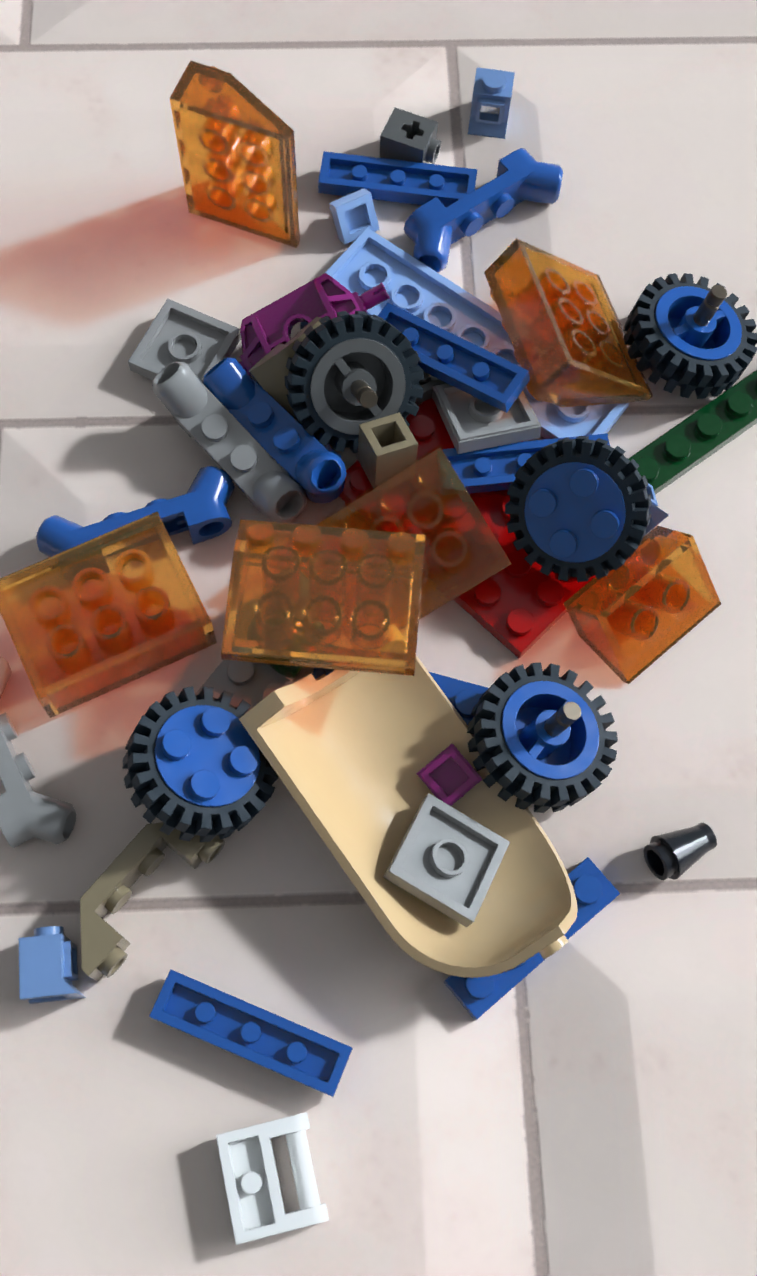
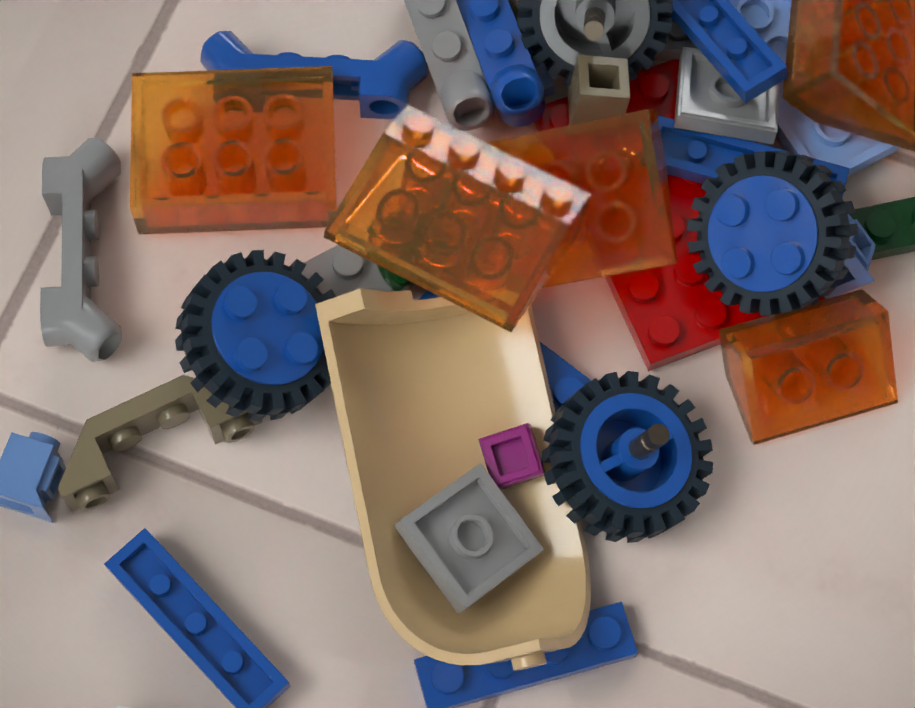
camera: 25 degrees right, 0 degrees up
black cone [643,823,717,880] -> none

